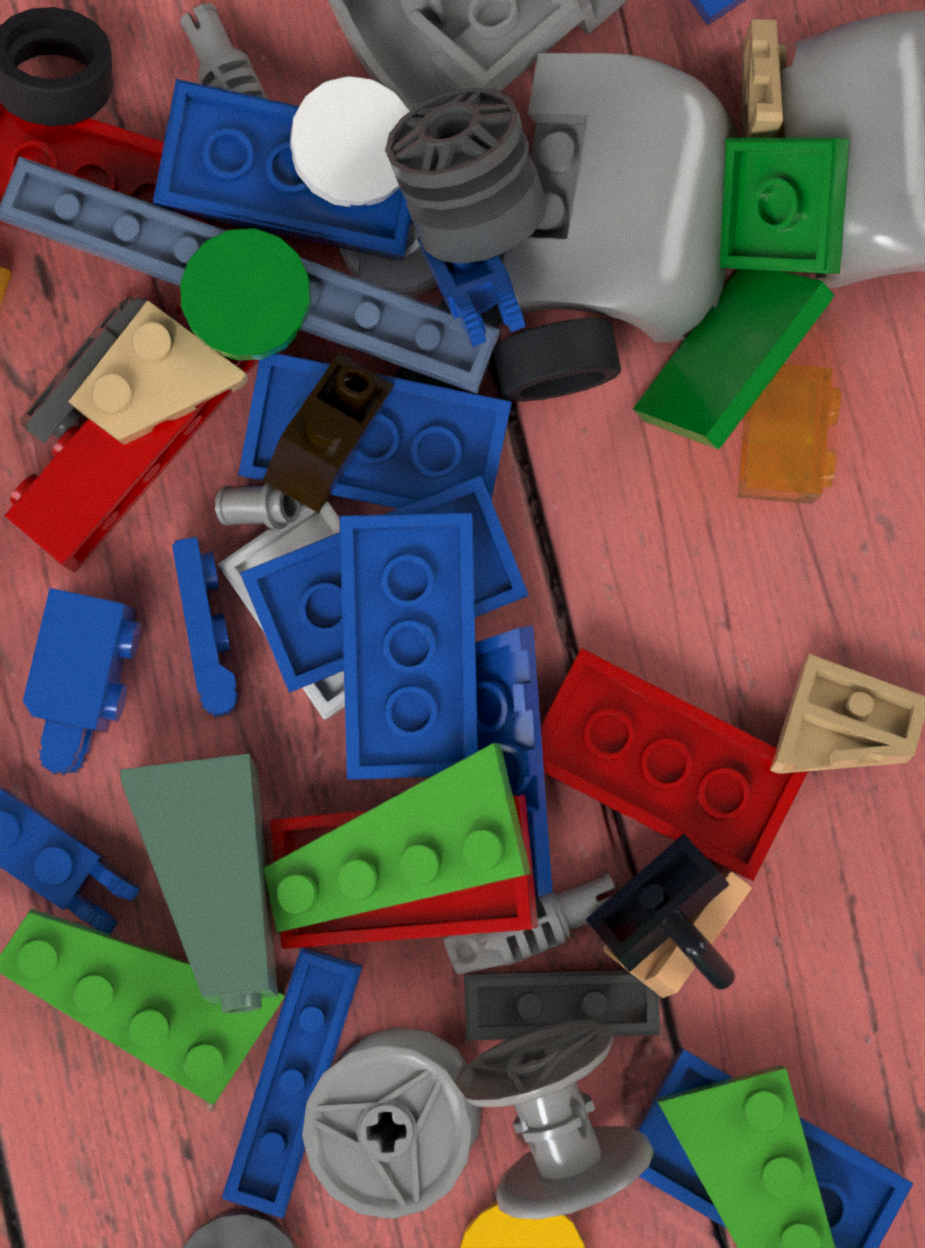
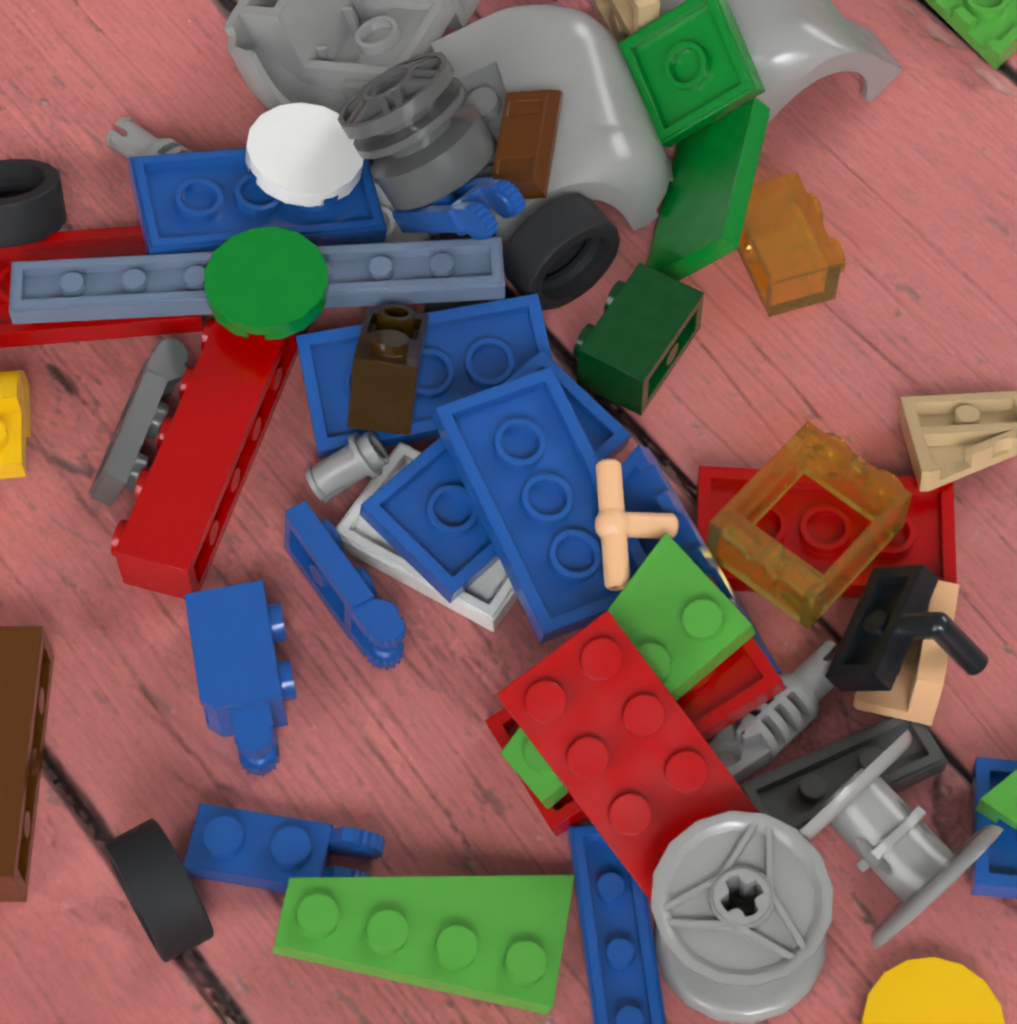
camera: 30 degrees left, 25 degrees down
tan wing [68,300,249,445] -> none
sand green slope [120,754,278,1013] -> none
none -> reddish brown tile [492,89,563,199]
none -> red plate [495,610,760,902]
none -> dark green brick [573,262,704,416]
none -> light nougat piece [594,459,679,591]
none -> clear yellow window [707,421,912,630]

